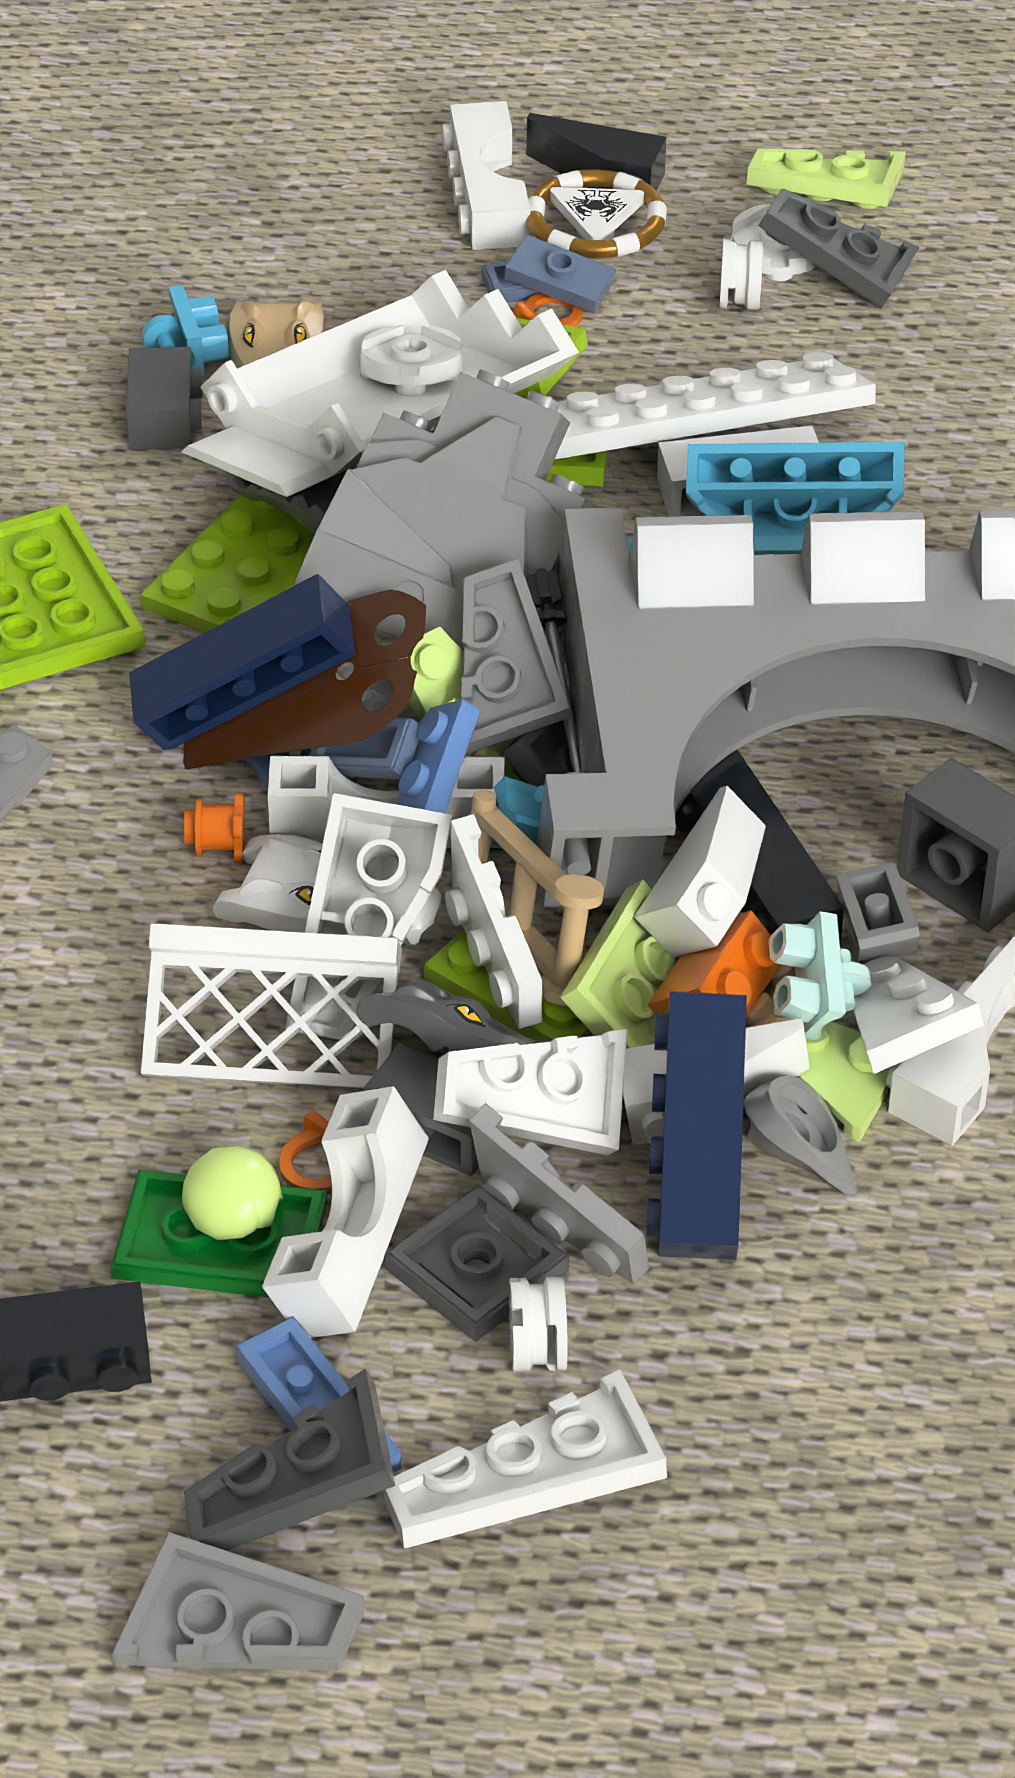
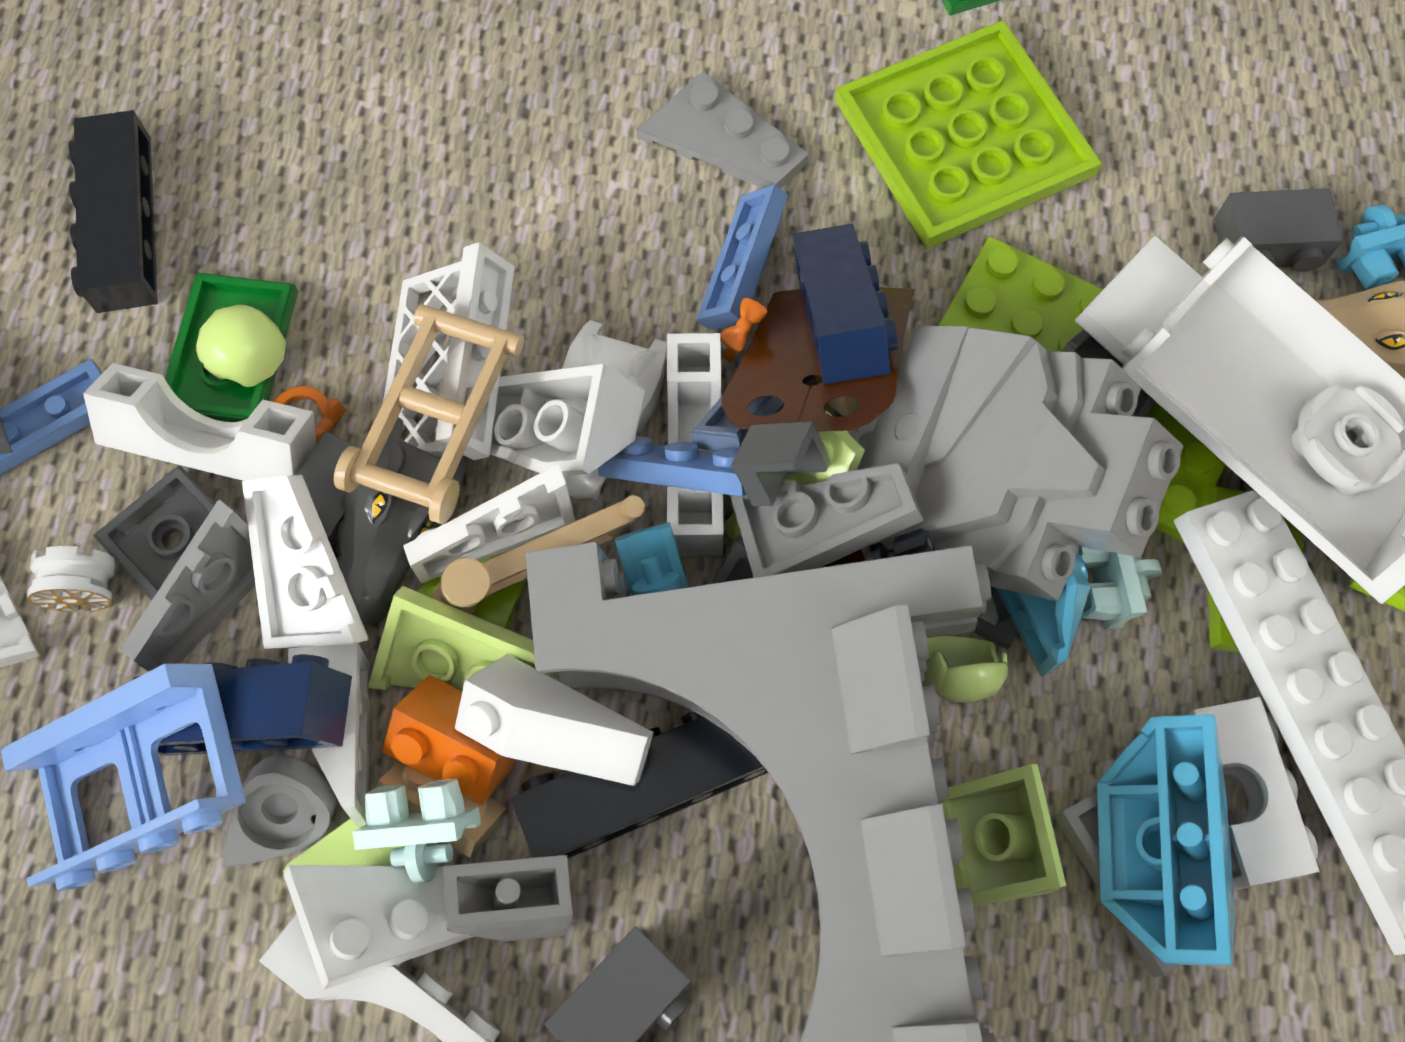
camera: 90 degrees right, 25 degrees up
orange brick [184,793,245,863] -> none
none -> light blue window [1,664,246,891]
none -> tan piece [334,304,524,524]
none -> medium blue plate [696,184,788,330]
none -> orange piece [720,297,768,362]
none -> dark grey panel [731,421,830,506]

